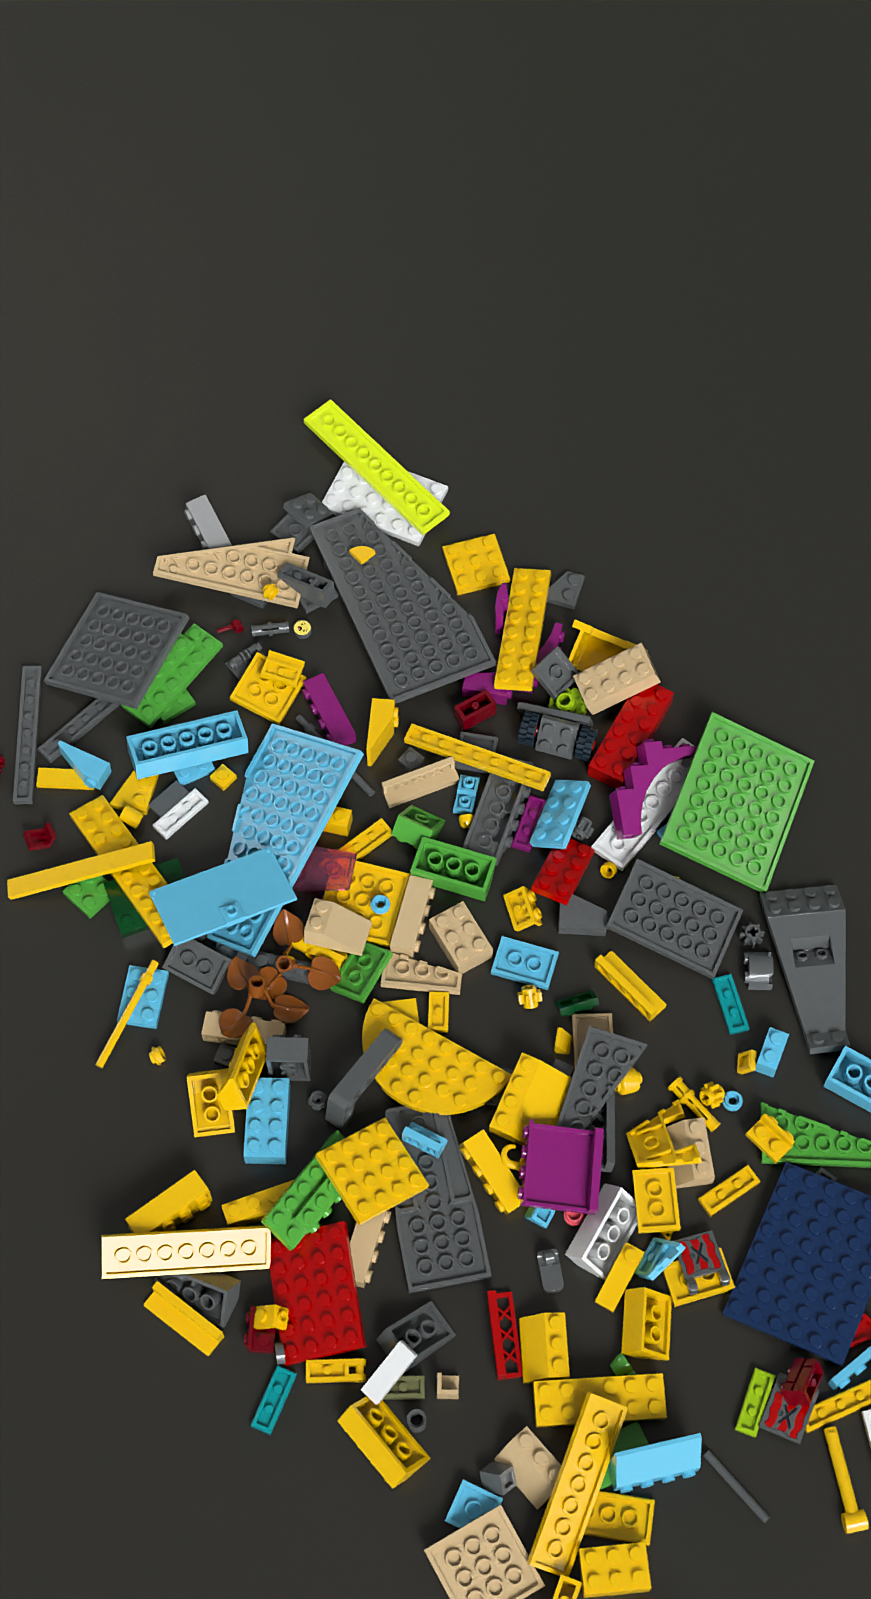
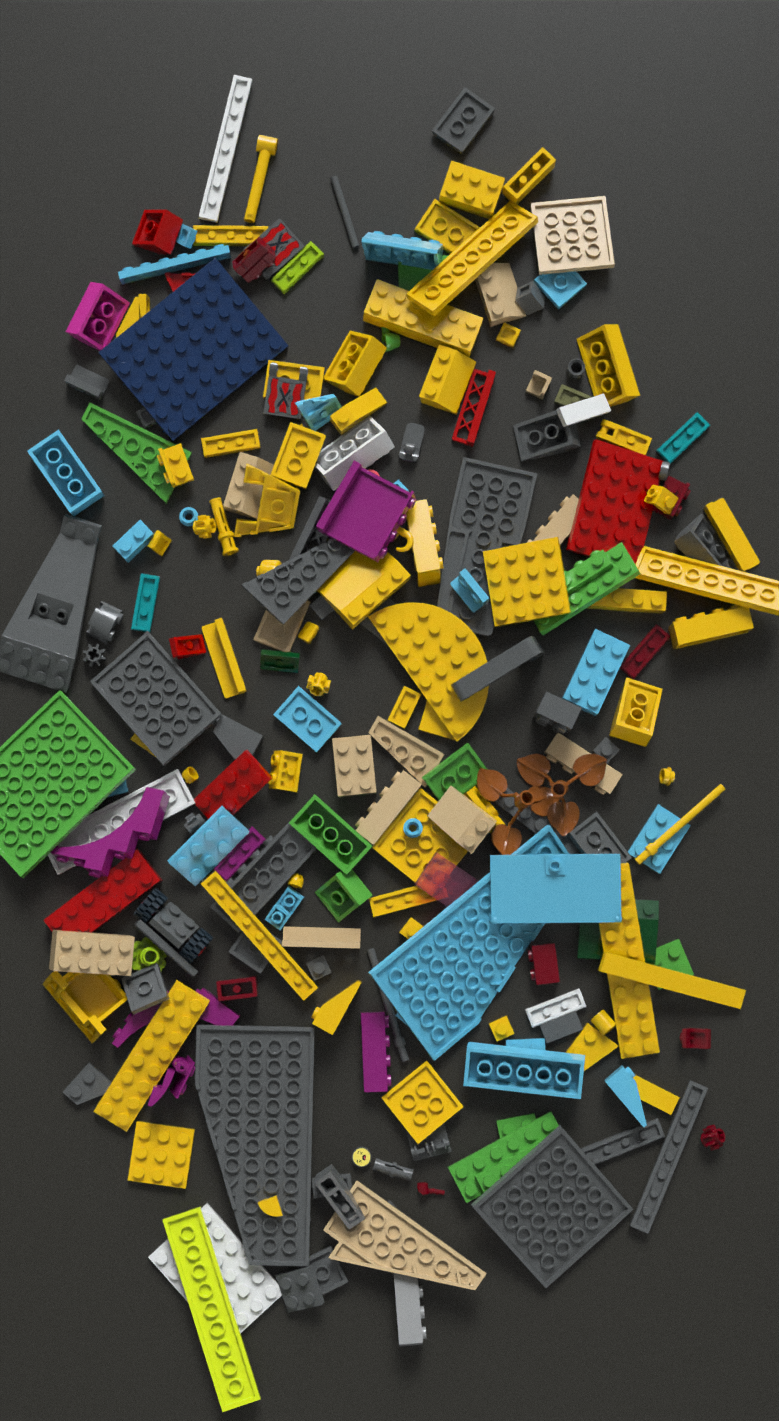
camera: 160 degrees left, 20 degrees up
yellow slope [218,1022,267,1111] -> none
yellow plate [260,650,305,688] -> none
yellow plate [262,583,279,600] -> none
dark grey plate [308,1091,328,1110] -> none
none -> red slope [169,634,206,659]
none -> magenta hinge [170,1055,195,1099]
none -> yellow tile [496,322,521,348]
none -> dark red brick [527,943,560,985]
none -> dark red tile [620,624,671,679]

